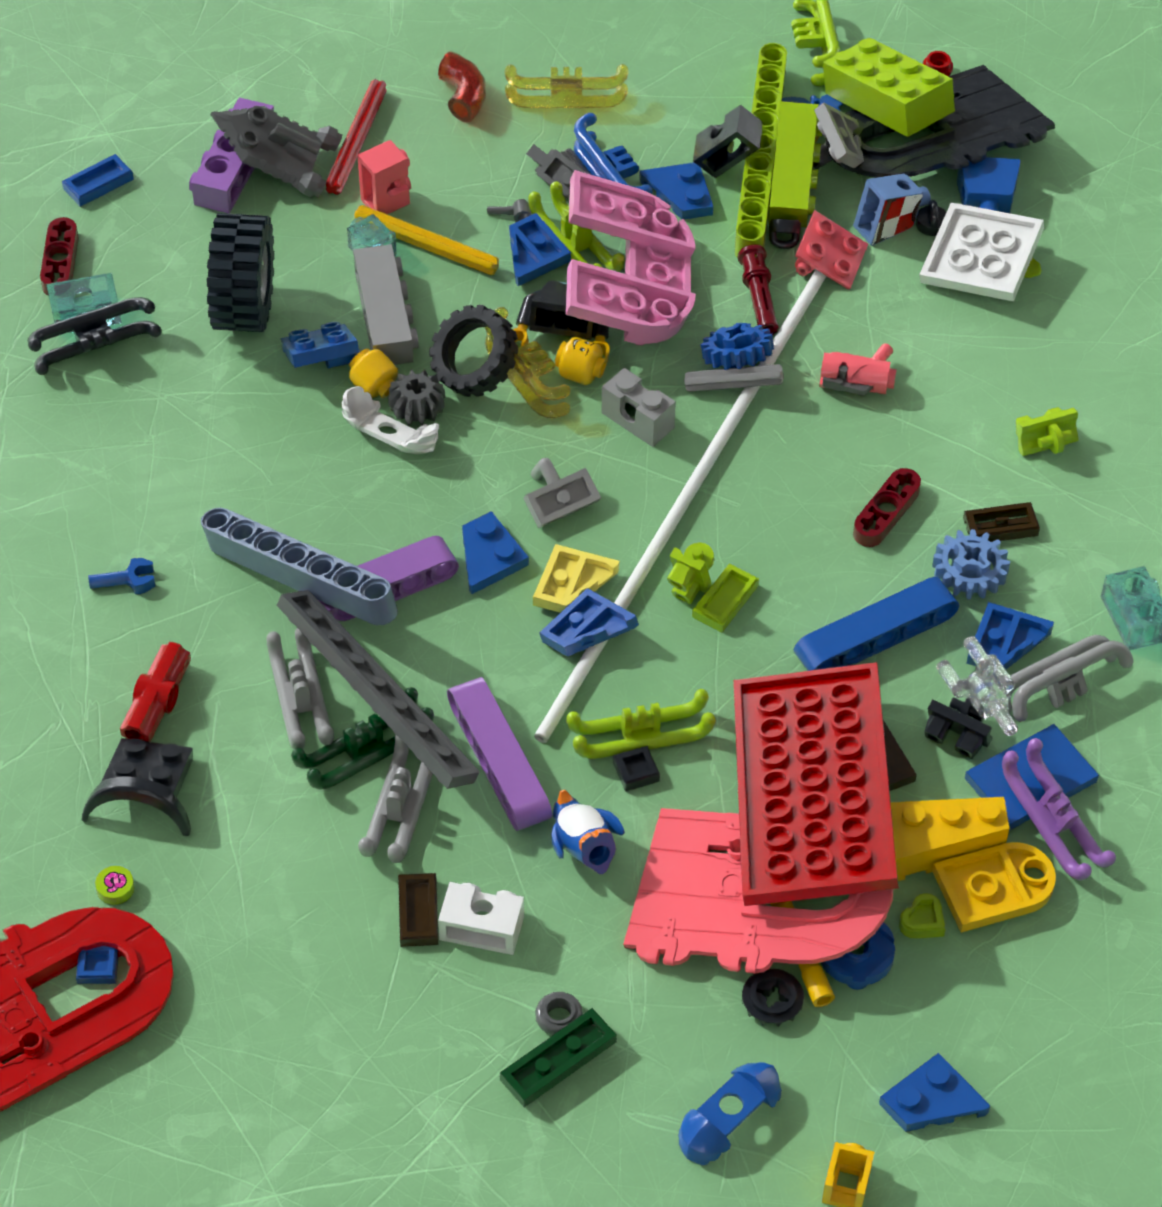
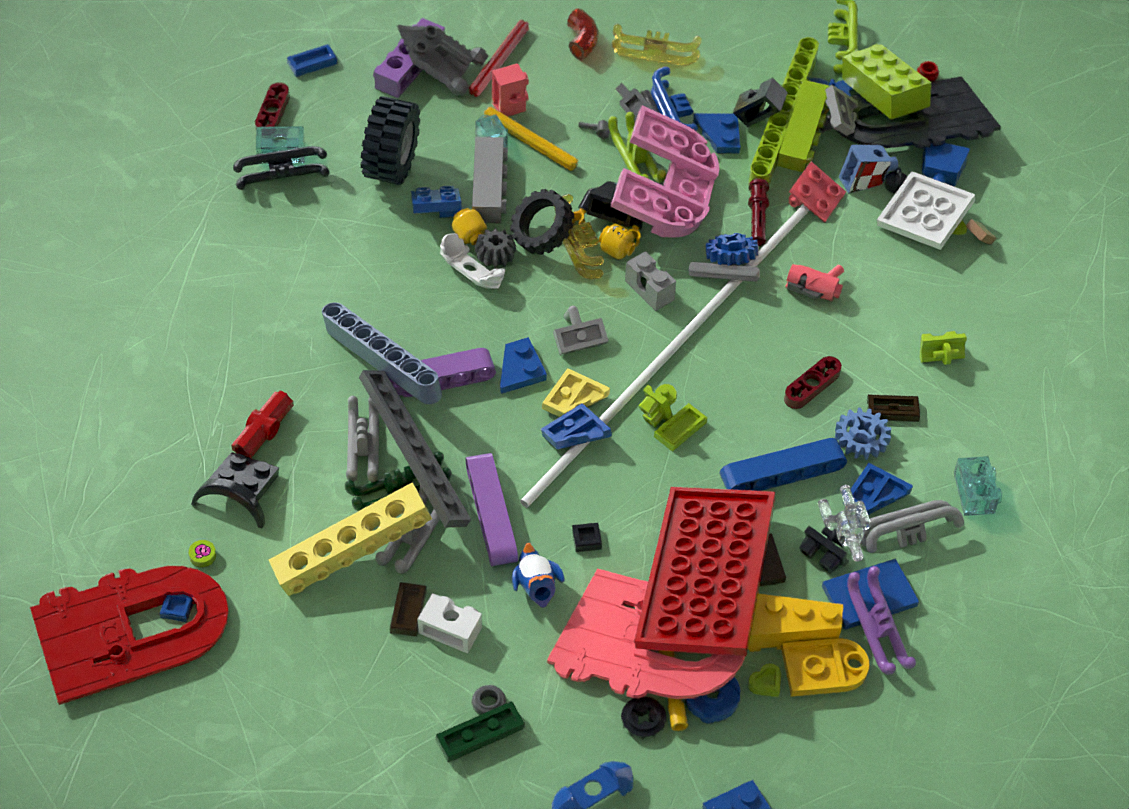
camera: 10 degrees right, 0 degrees up
blue bar [88,558,156,594] -> none
blue wing [509,213,571,286] -> none
lime piece [566,689,716,759] -> none
black tile [769,219,801,249] -> none
none -> light yellow brick [269,482,432,596]
none -> medium nougat tile [966,219,997,244]

